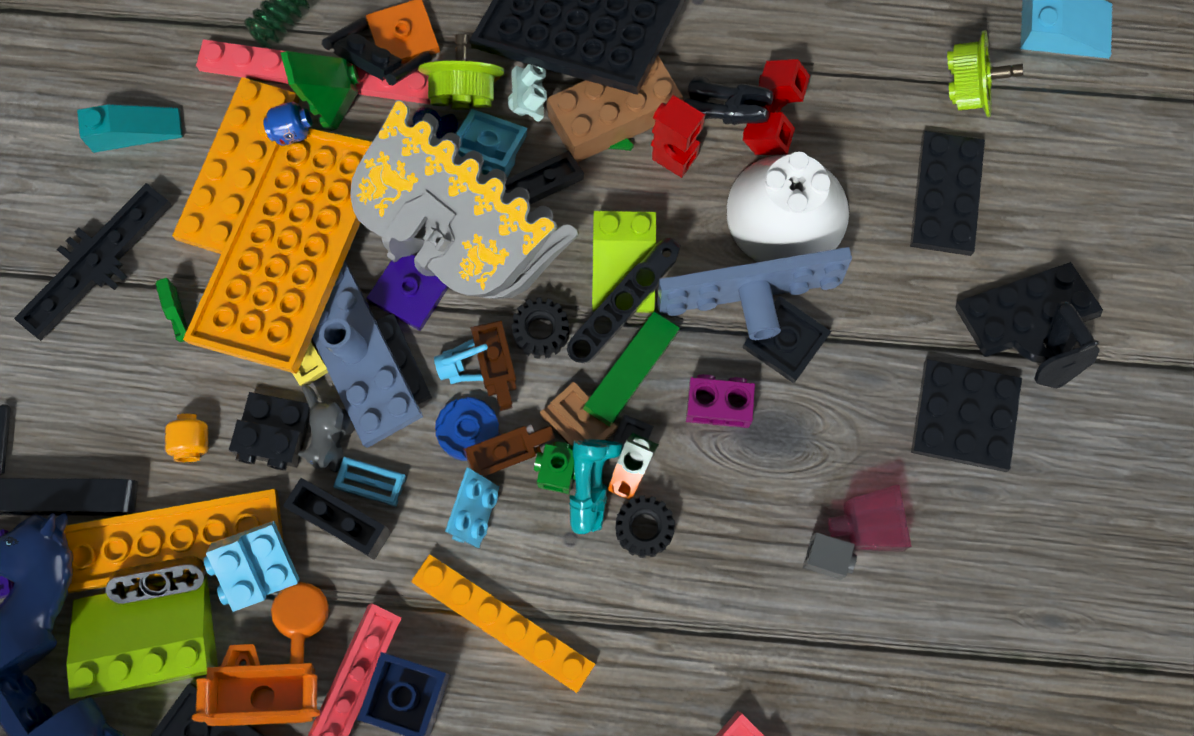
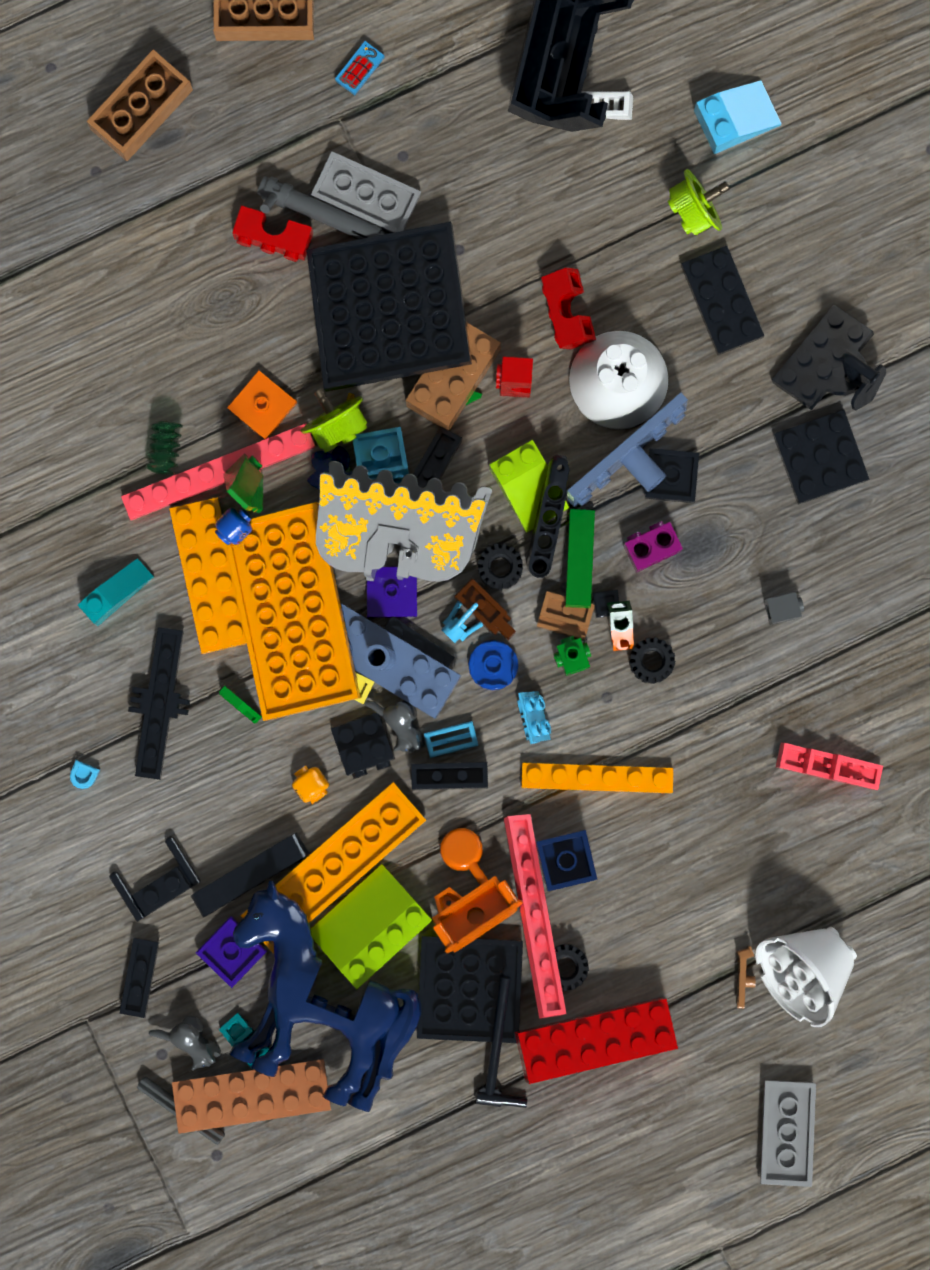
camera: 30 degrees left, 10 degrees up
black beam [106,556,207,604] -> none
medium azure plate [204,521,299,612] -> none
black plate [322,17,431,86] -> none
reddish brown hinge [463,425,555,477] -> none
light aqua hips [508,64,547,122] -> none
teal piece [569,439,623,534] -> none
black piece [684,76,774,125] -> none
clear pink torso [828,485,911,552] -> none

